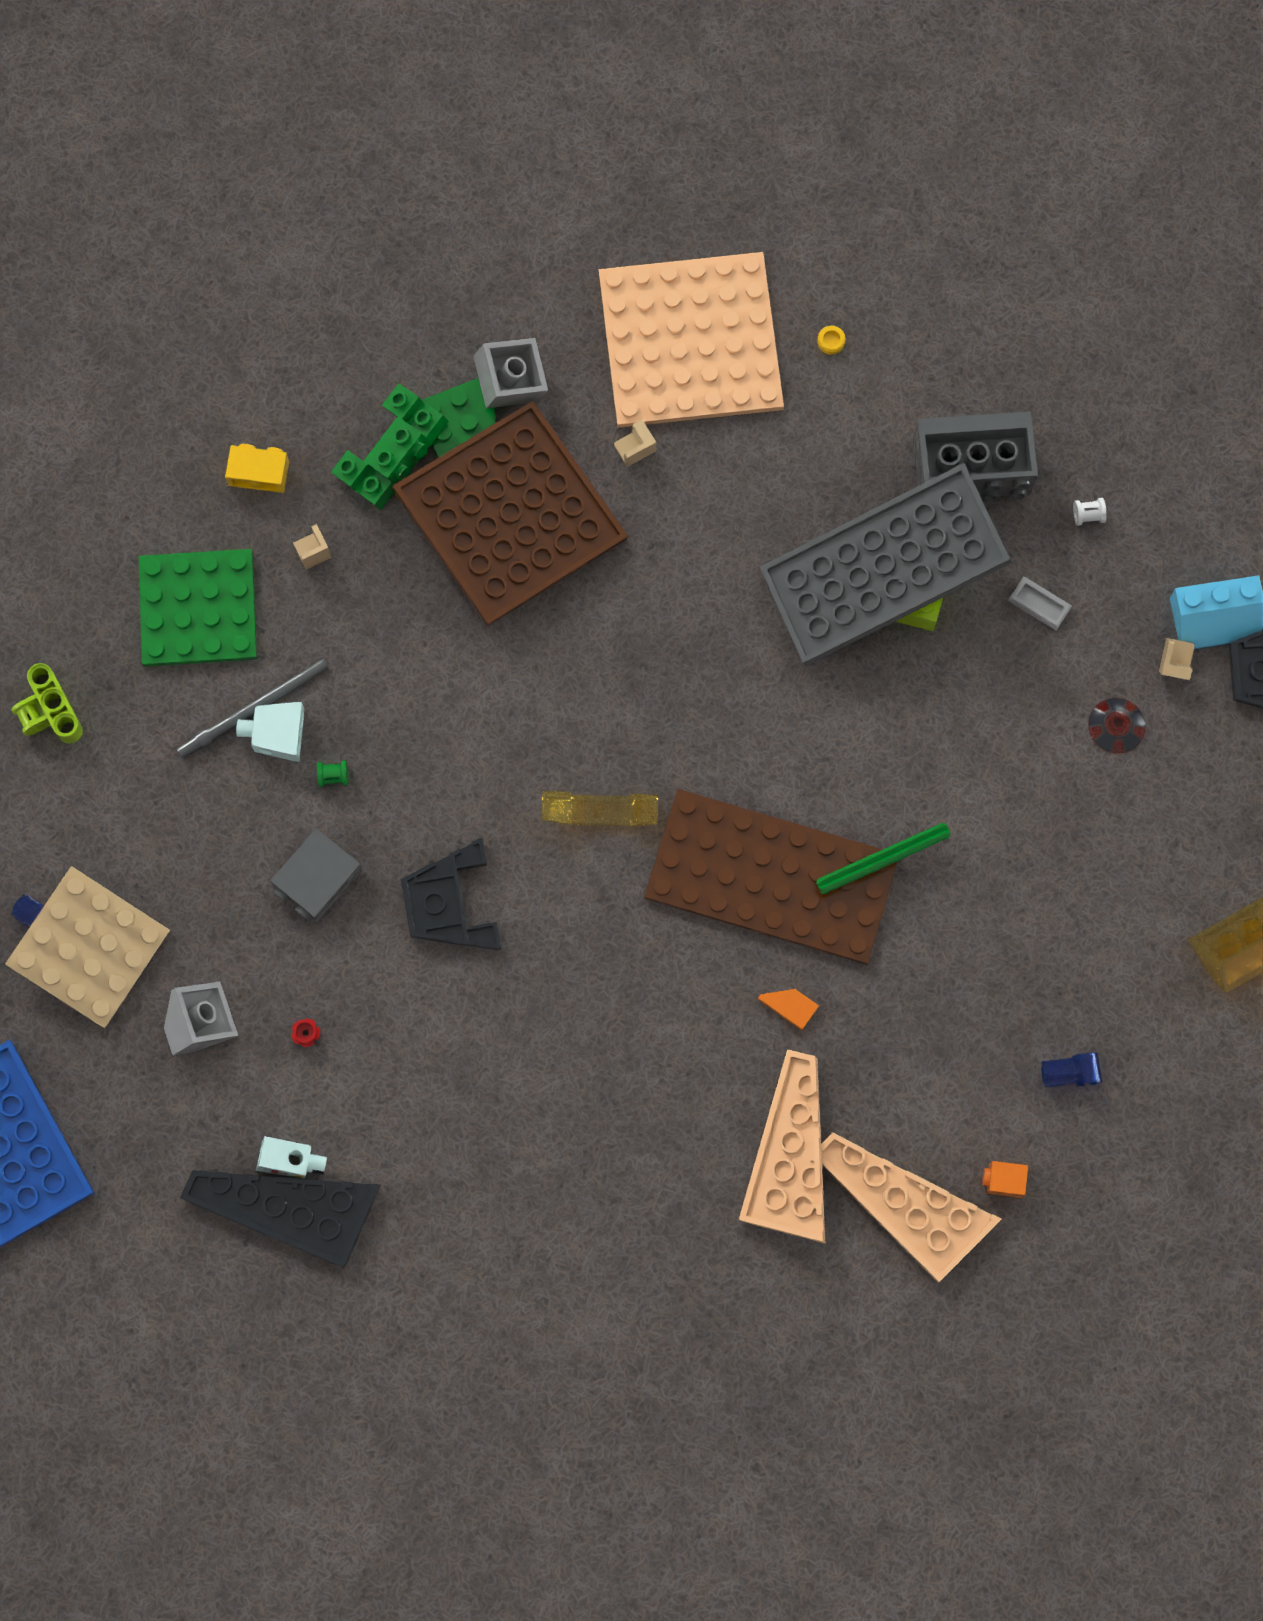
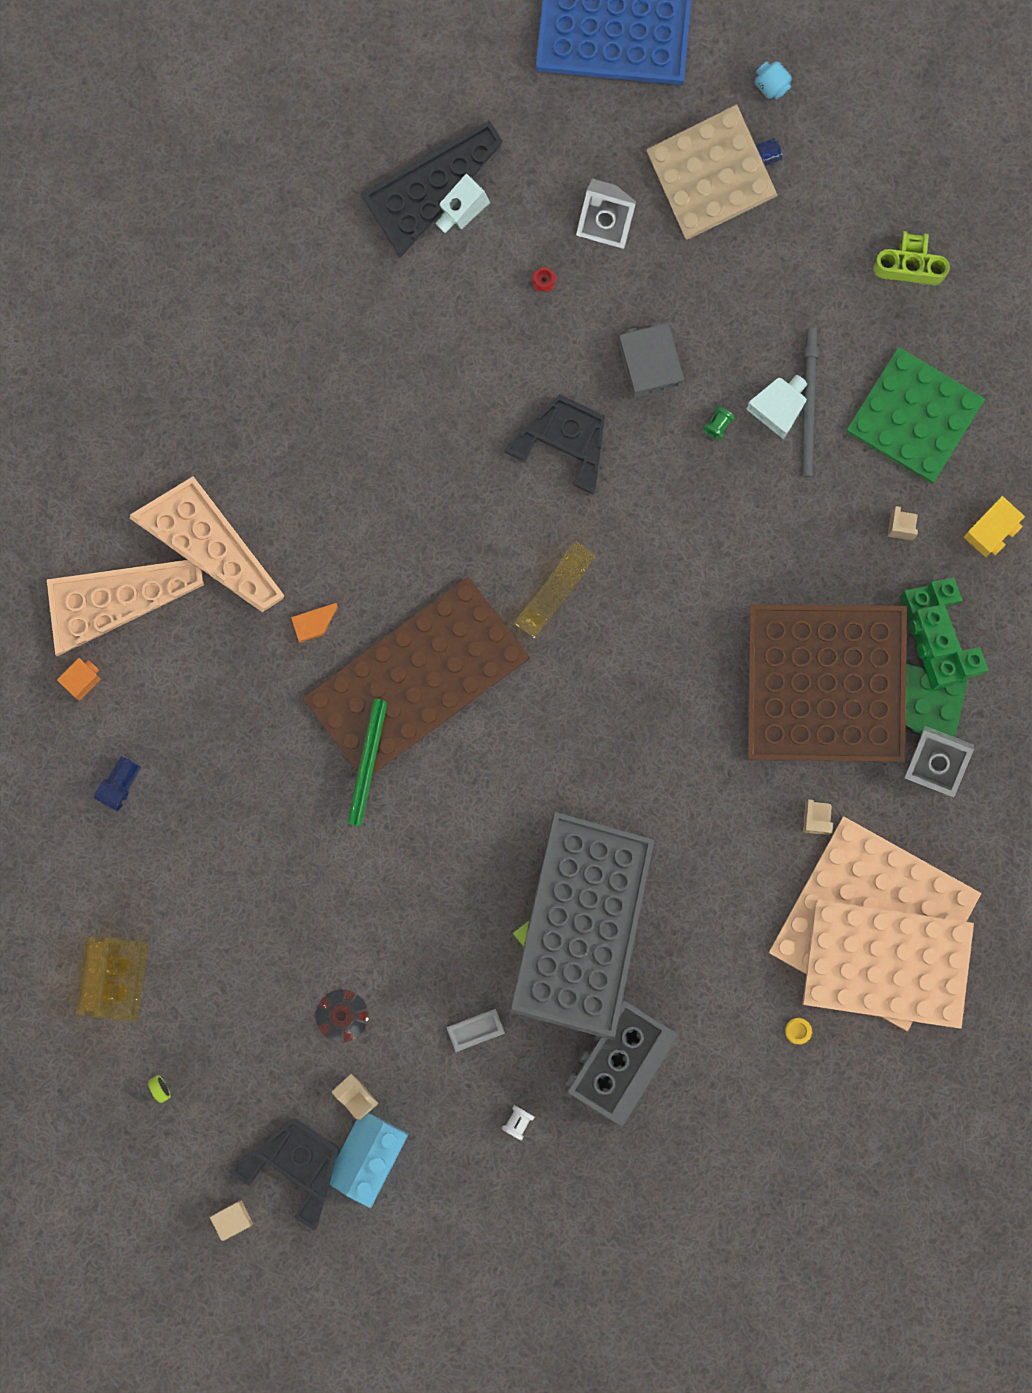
camera: 125 degrees right, 5 degrees up
none -> light nougat plate [802,900,974,1028]

